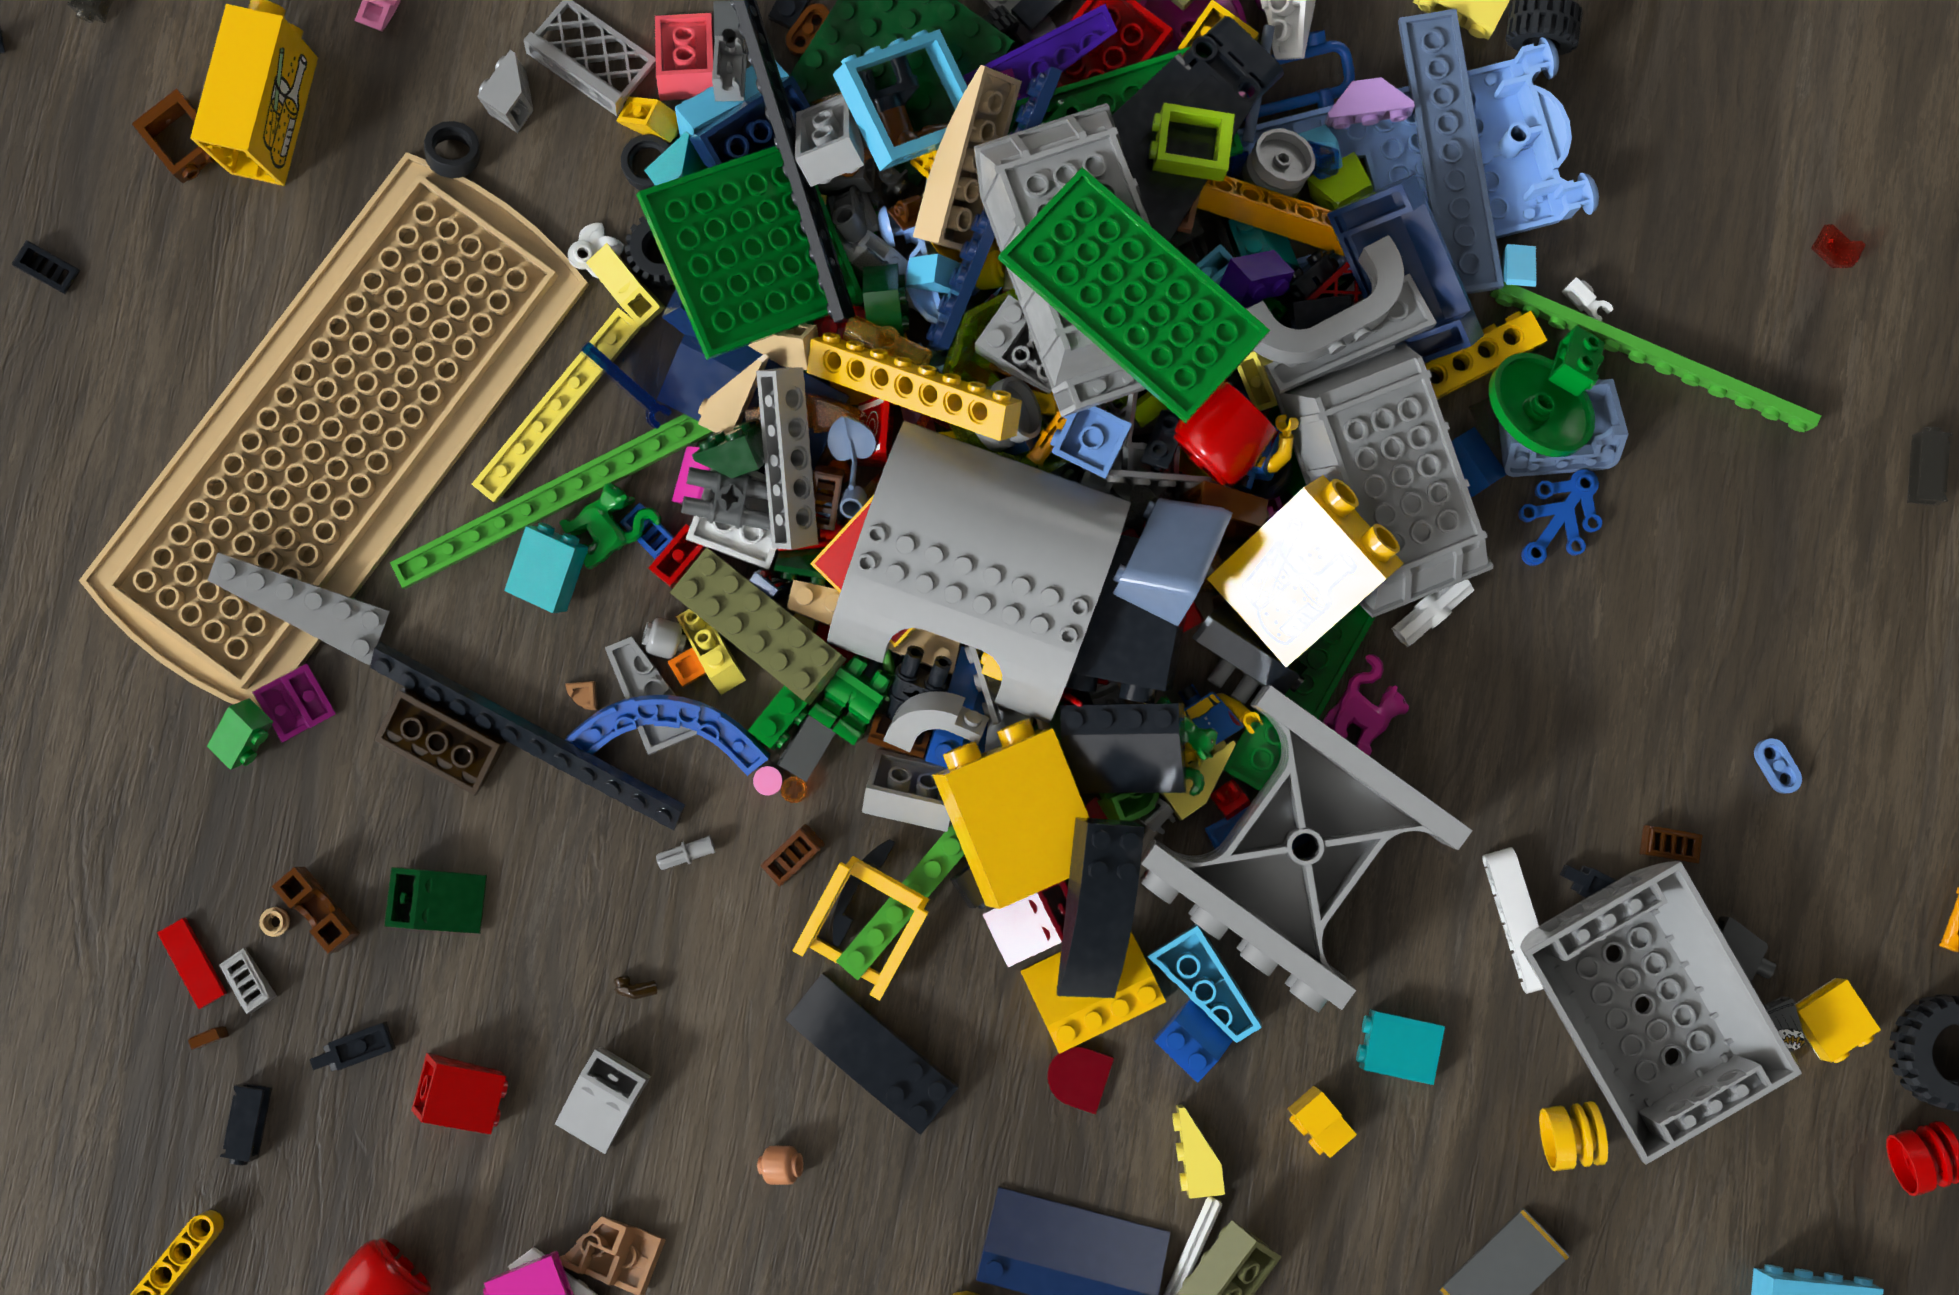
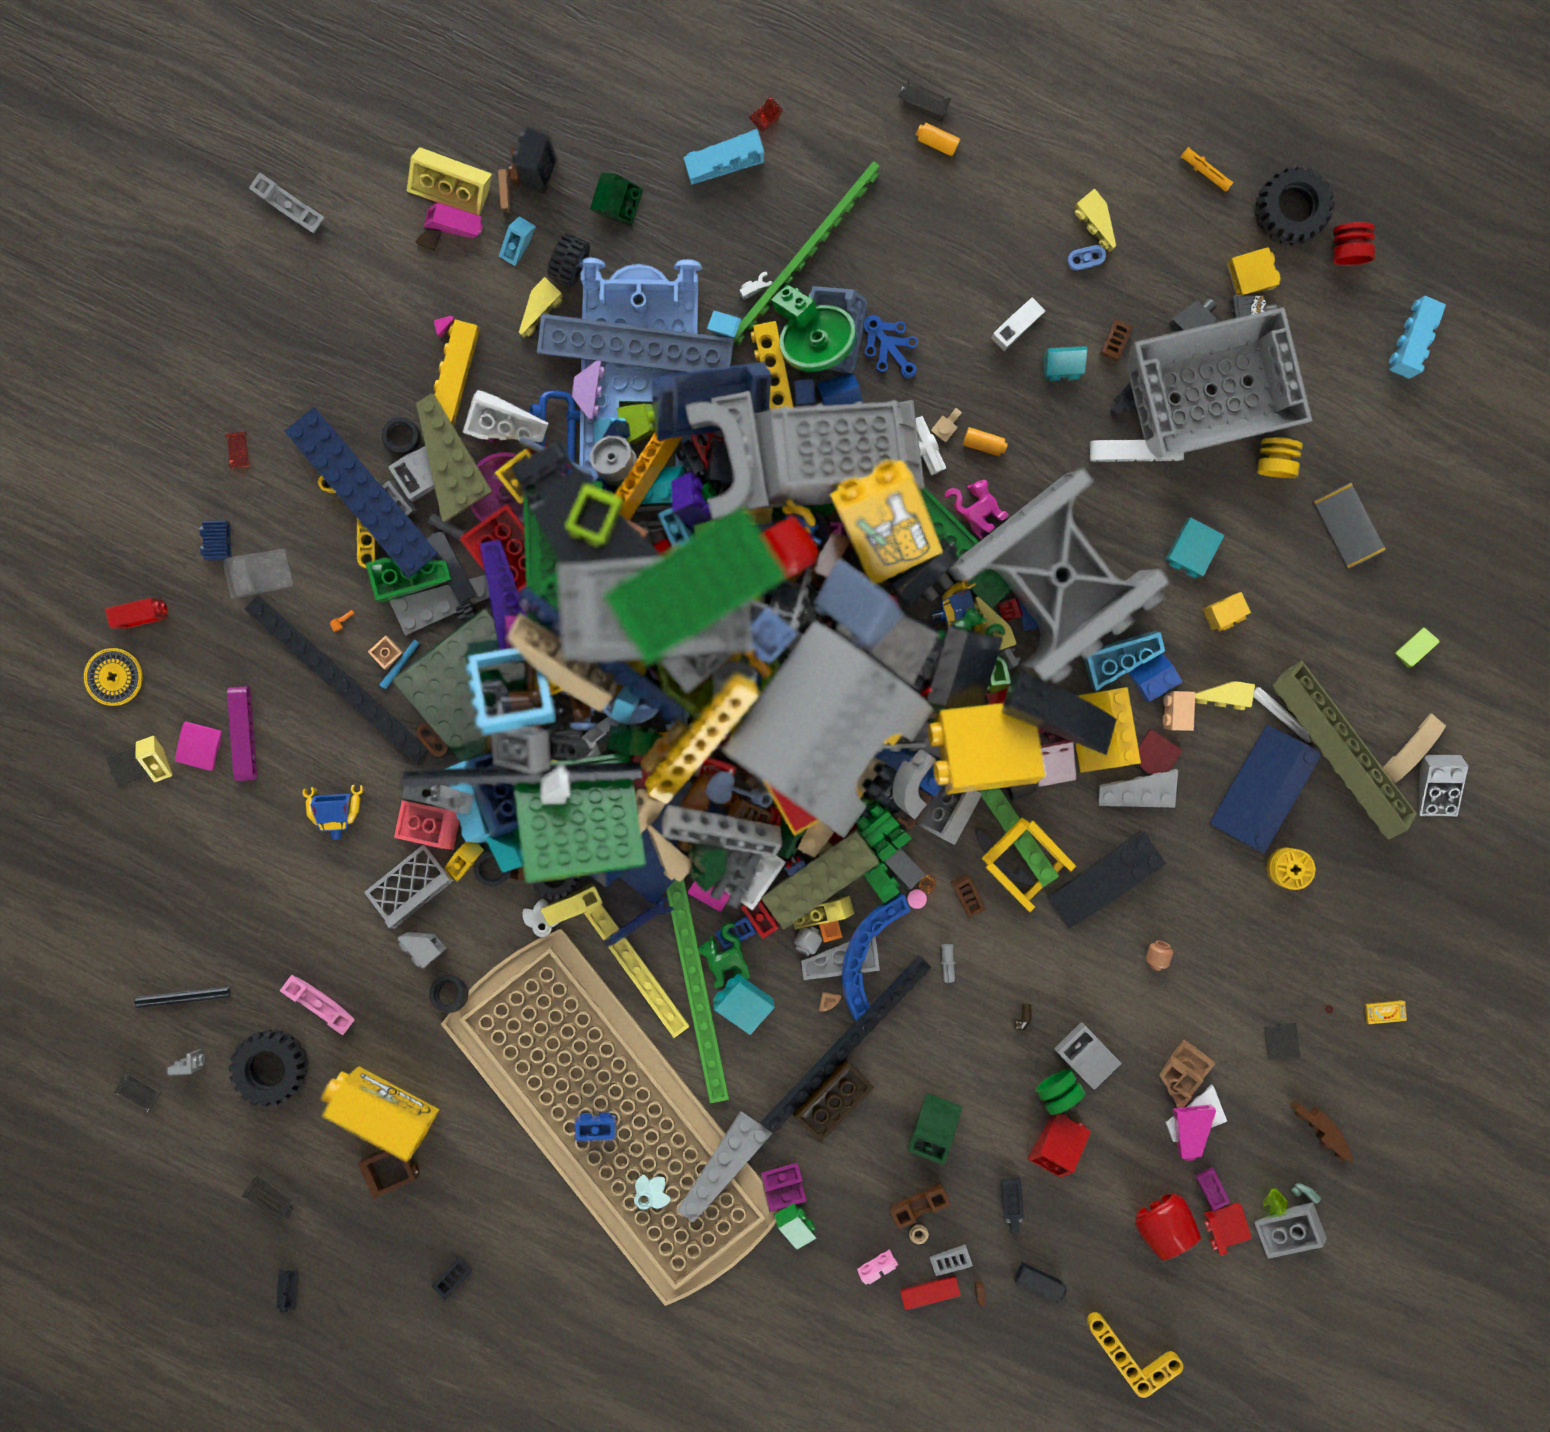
camera: 80 degrees left, 5 degrees up
none -> white slope [541,766,570,804]
none -> blue brick [575,1112,617,1141]
none -> dark green slope [590,173,643,225]
none -> light aqua plate [634,1175,671,1209]
none -> medium azure wedge [683,129,764,185]
none -> dark blue brick [794,379,815,408]
none -> bright pink hinge [857,1249,898,1285]
none -> light orange brick [916,122,960,157]
none -> tan plate [931,408,962,443]
none -> light orange brick [963,427,1008,457]
none -> white slope [991,298,1045,351]
none -> green wheel [1035,1069,1086,1115]
none -> teal slope [1042,346,1087,381]
none -> light yellow slope [1074,189,1116,252]
none -> light grey wing [1098,769,1178,808]
none -> light nougat brick [1162,691,1195,731]

